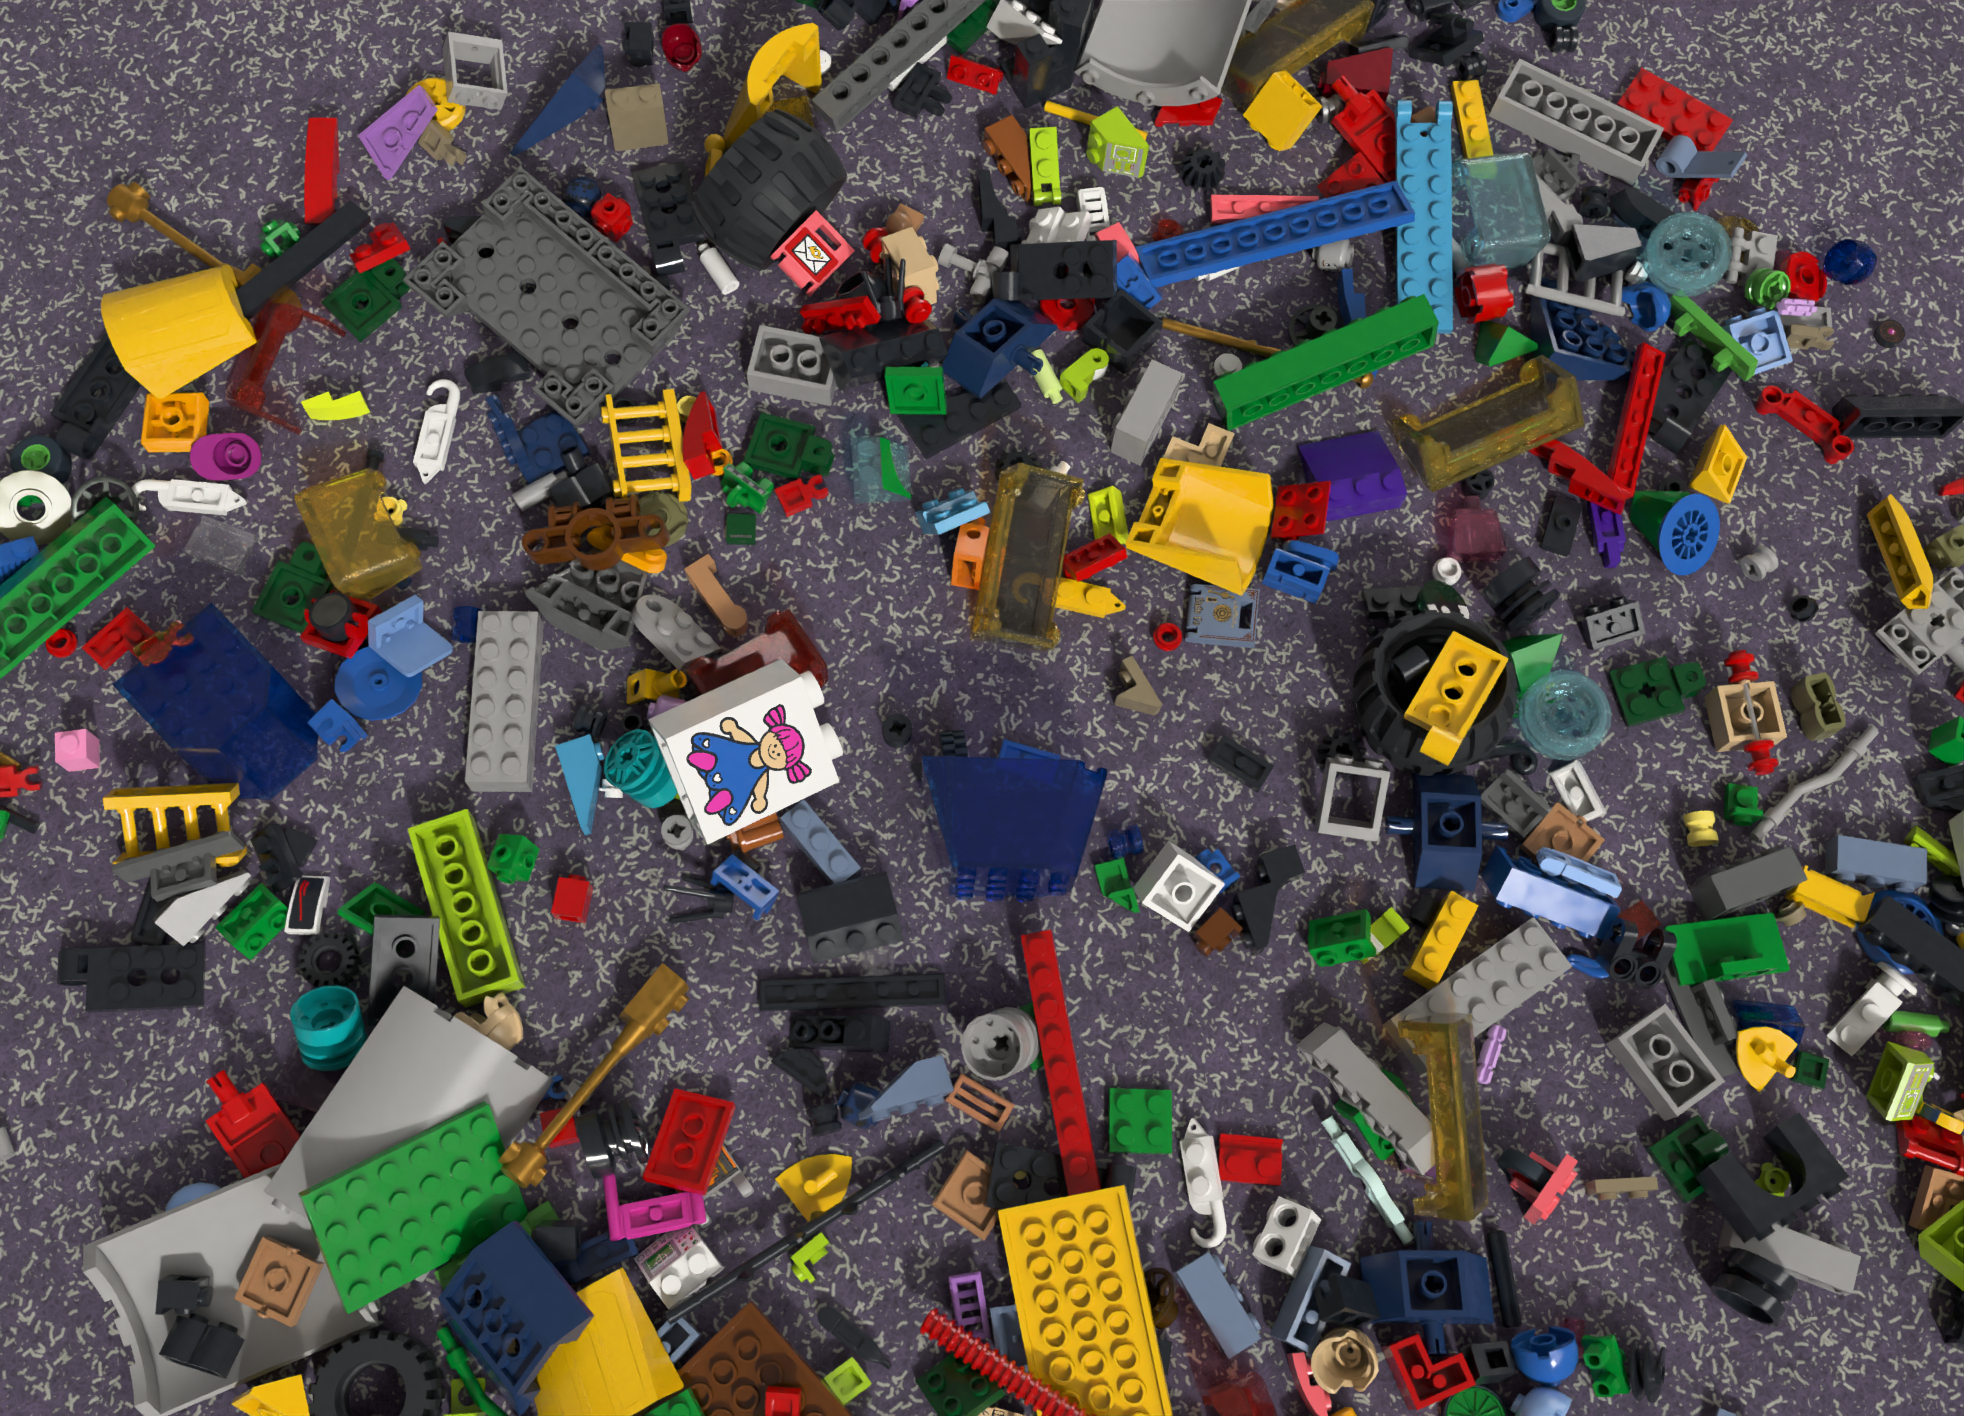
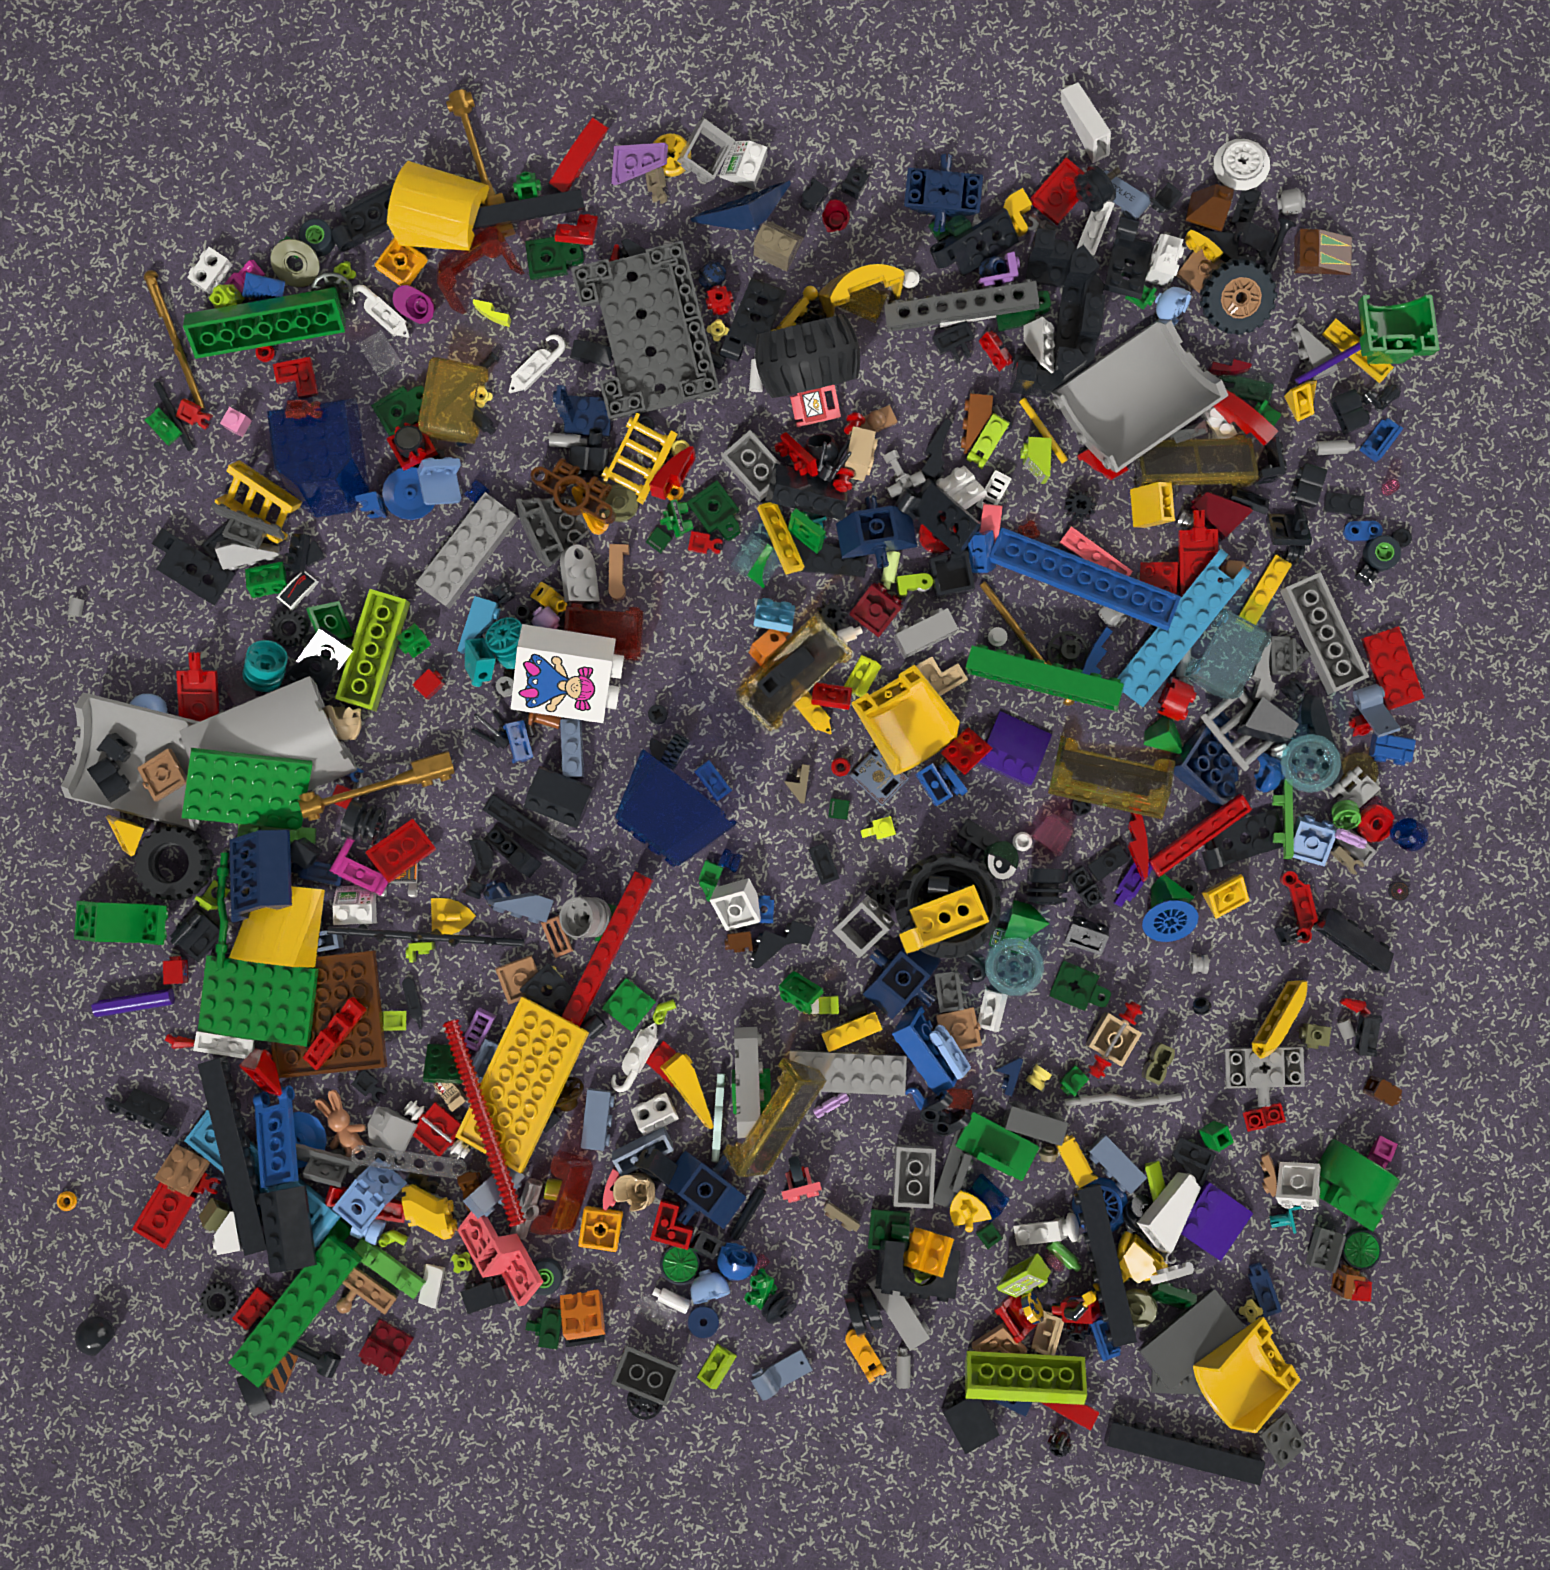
camera: 45 degrees right, 15 degrees up
none -> lime plate [334,261,356,284]
none -> teal torso [465,638,495,687]
none -> lime arm [653,999,676,1025]
none -> yellow slope [660,1052,714,1129]
none -> light yellow plate [707,319,729,342]
none -> white slope [719,141,767,190]
none -> black slope [756,646,816,699]
none -> yellow plate [757,502,805,574]
none -> dark green tile [828,798,850,820]
none -> light orange plate [845,1328,887,1383]
none -> dark red plate [849,582,904,638]
none -> neon yellow plate [861,816,896,840]
none -> light grey cylinder [896,1347,911,1389]
none -> light orange plate [903,1227,954,1278]
none -> dark blue slope [994,1057,1024,1097]
none -> black slope [1068,865,1105,909]
none -> black plate [1274,924,1302,946]
none -> blue brick [1369,733,1416,766]

